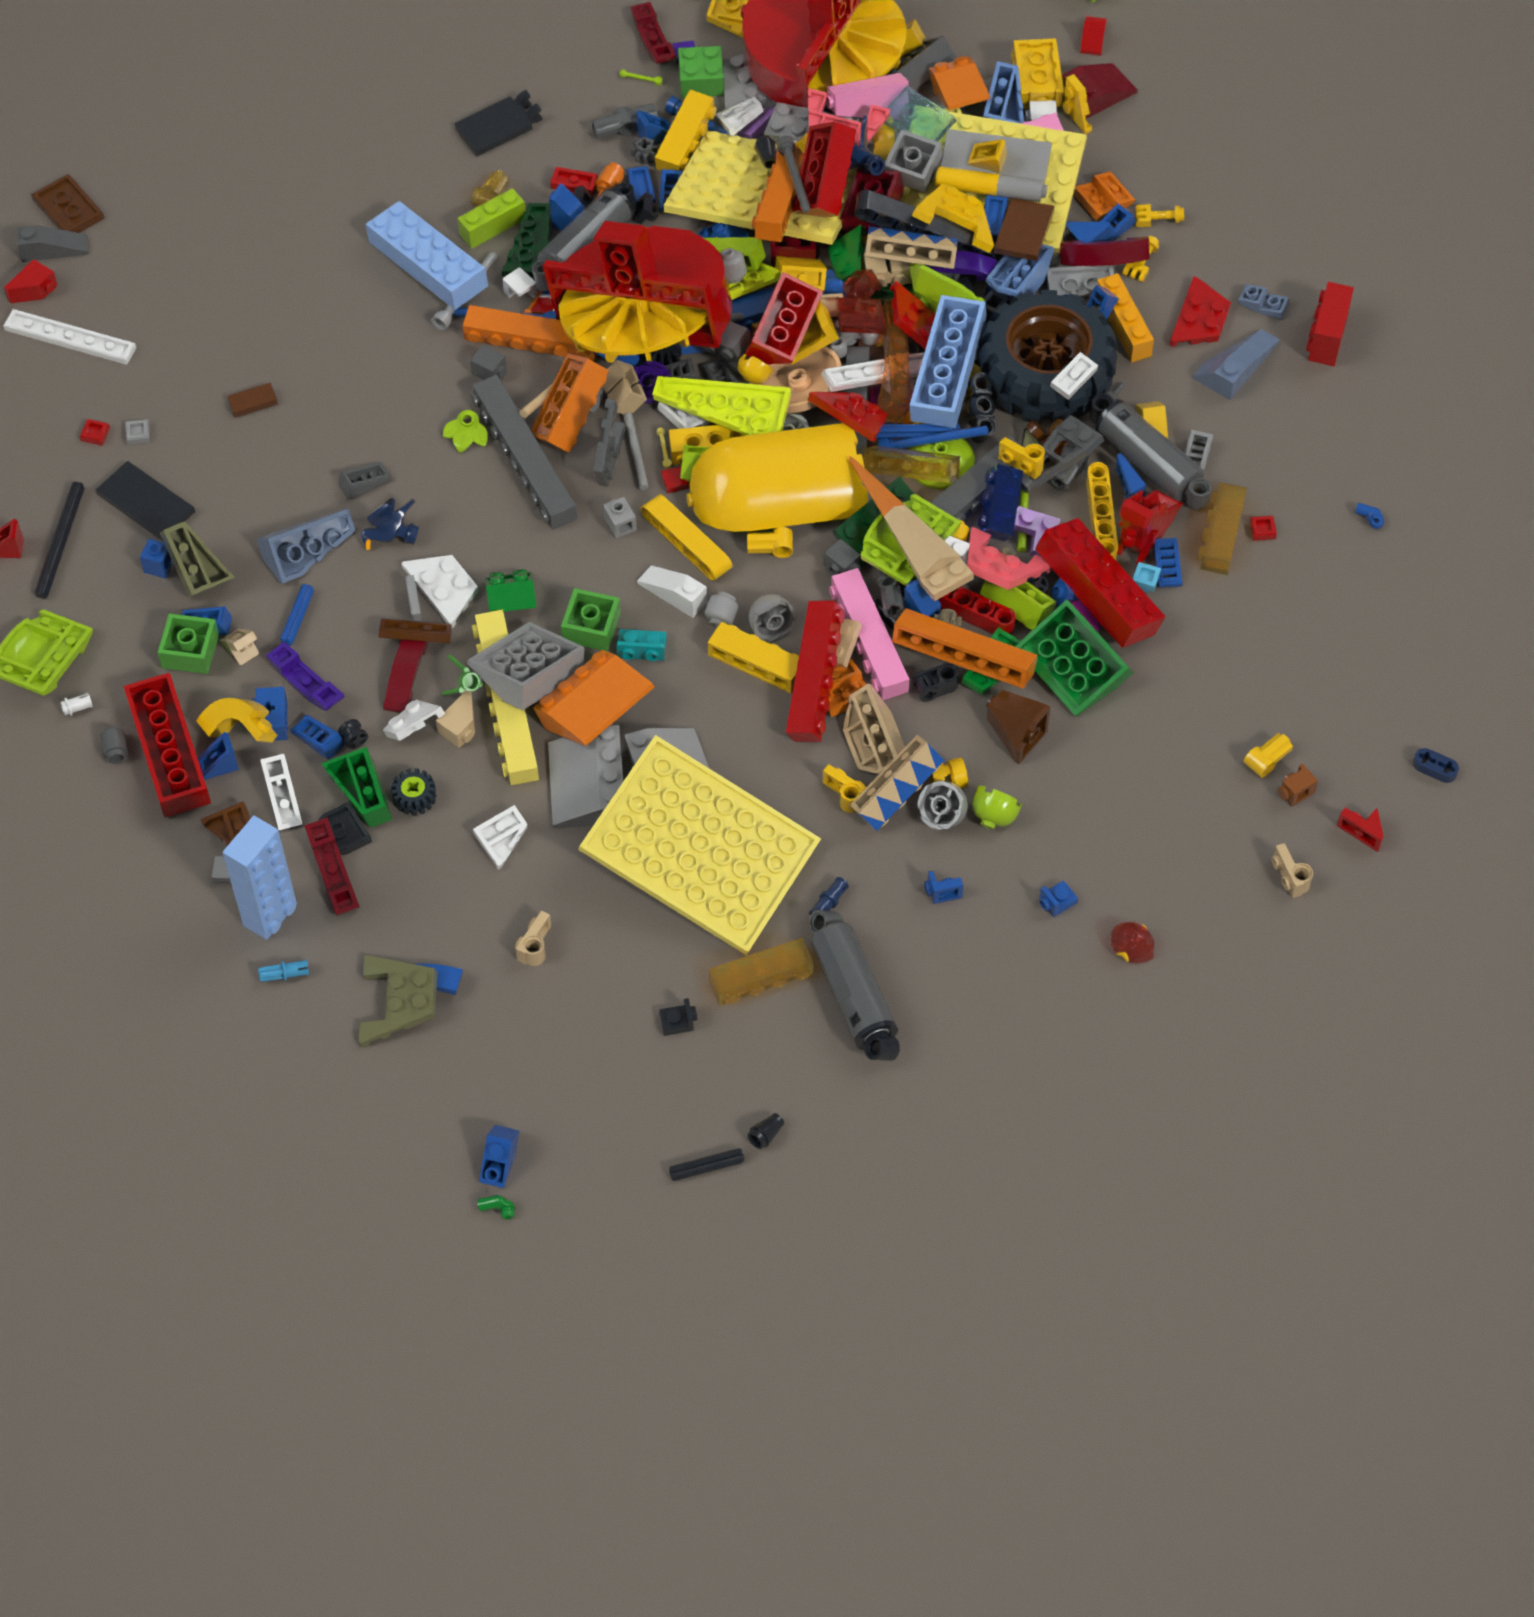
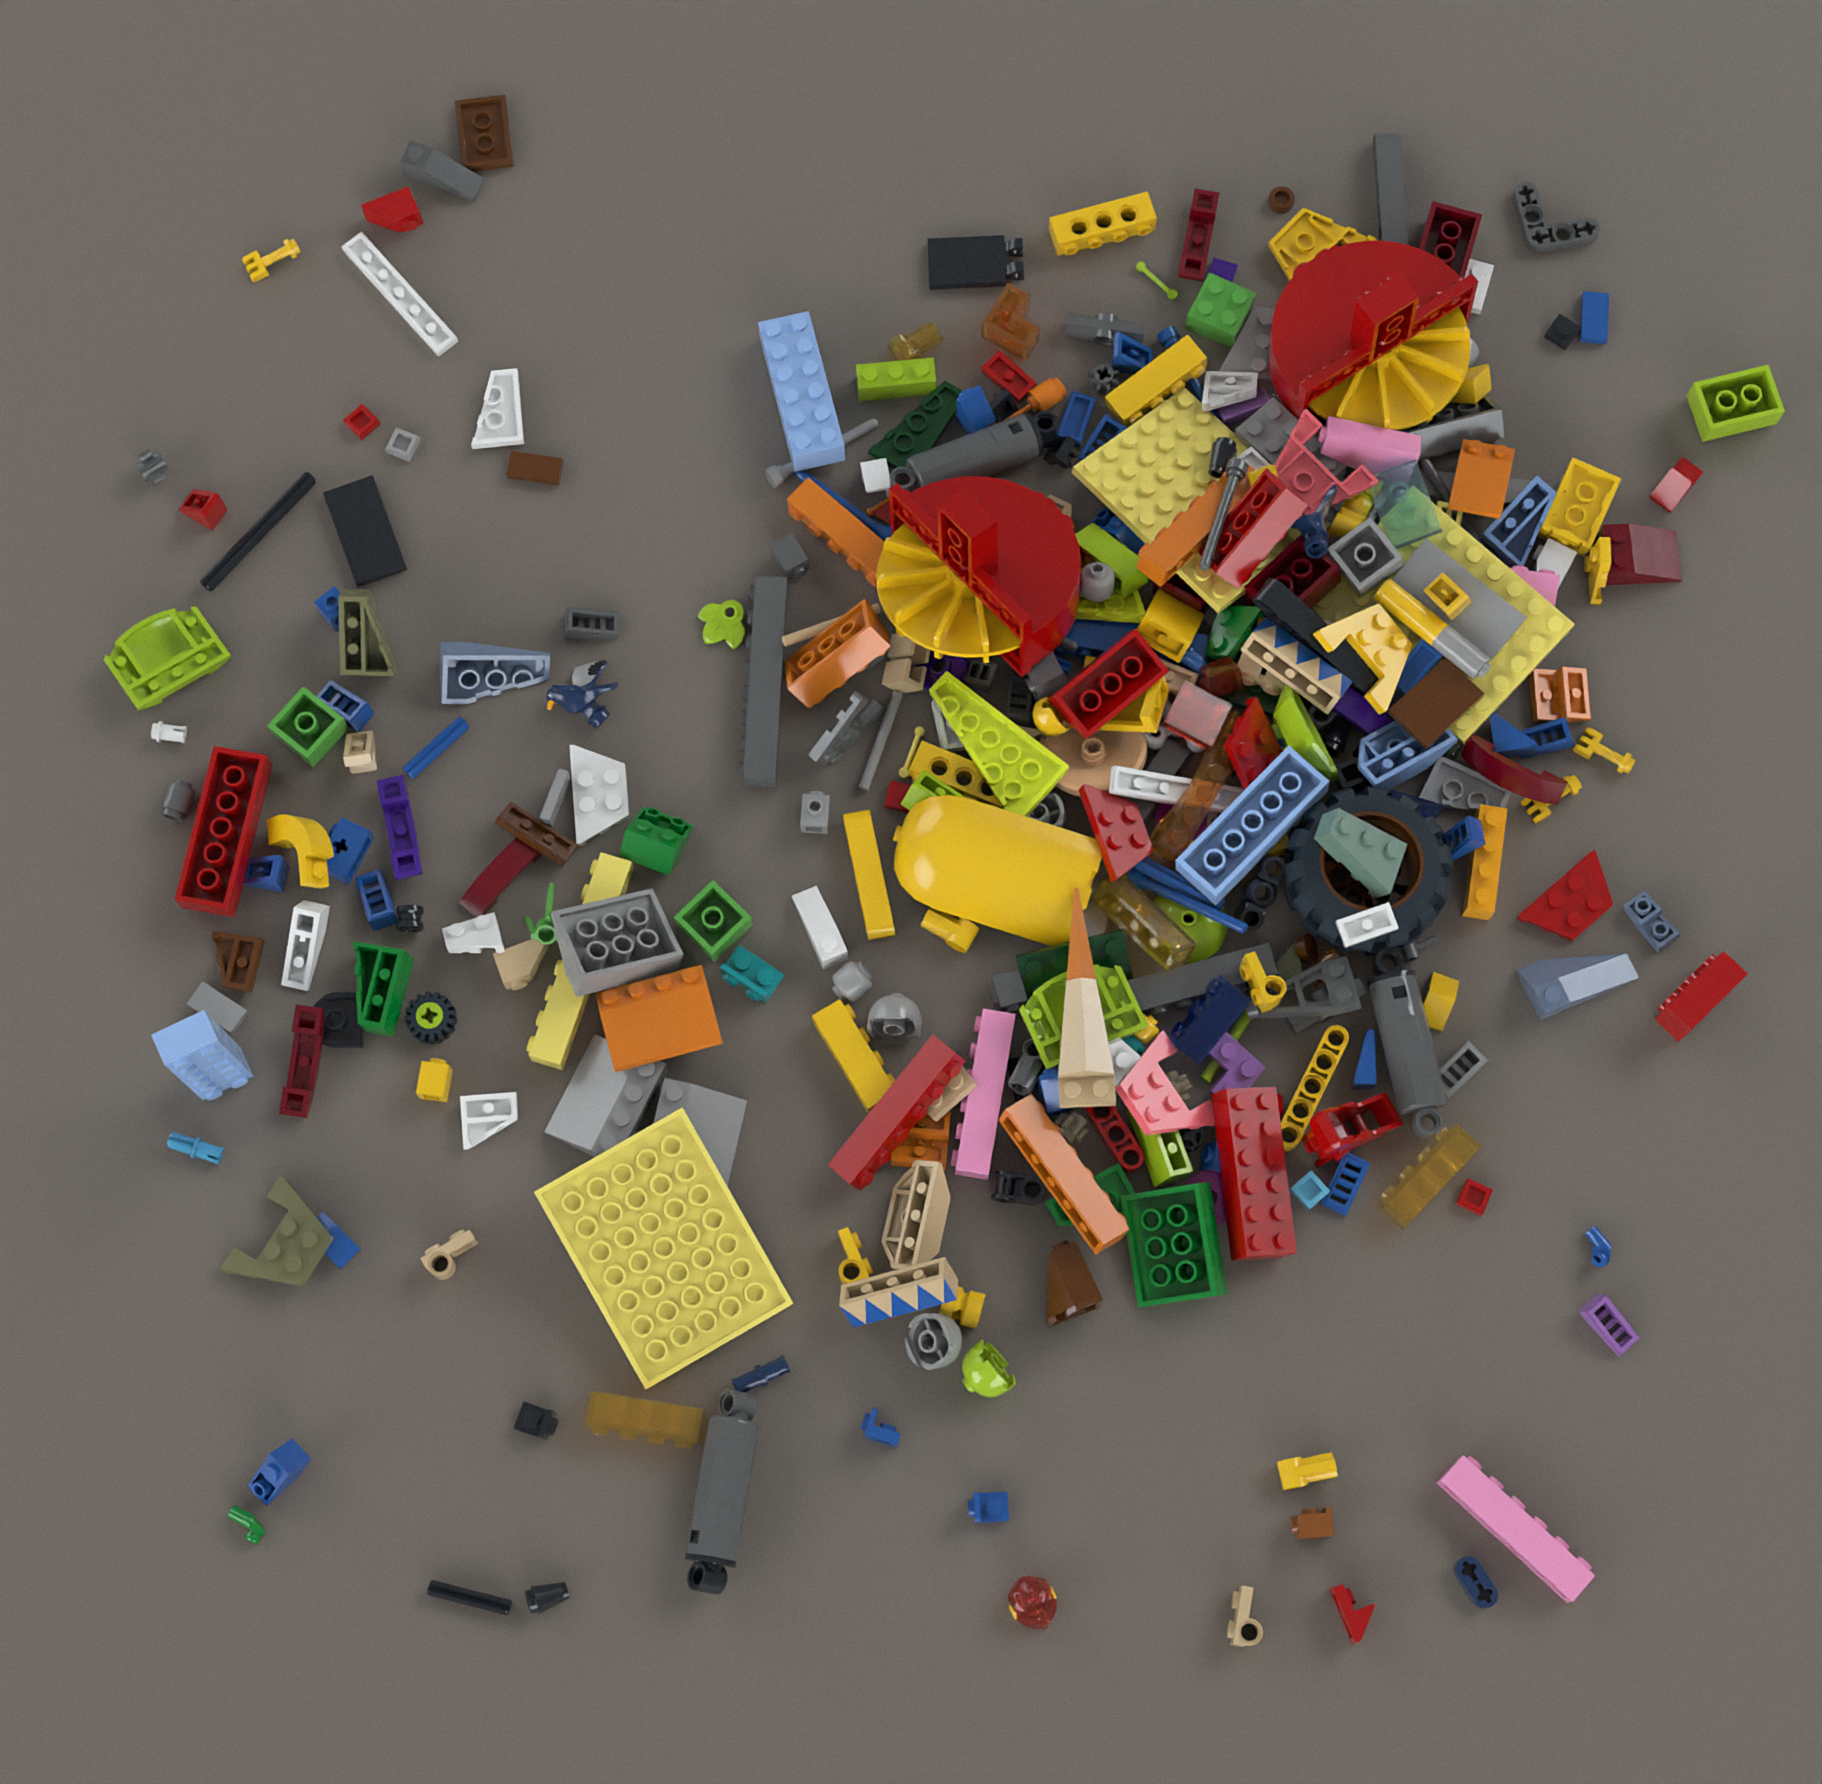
camera: 30 degrees right, 15 degrees up
none -> yellow brick [416,1058,453,1102]
none -> white wing [471,368,524,449]
none -> clear orange brick [981,283,1040,361]
none -> yellow brick [1049,191,1157,256]
none -> sand green wedge [1314,808,1407,899]
none -> bright pink brick [1436,1455,1595,1603]
none -> medium lavender slope [1578,1294,1640,1356]

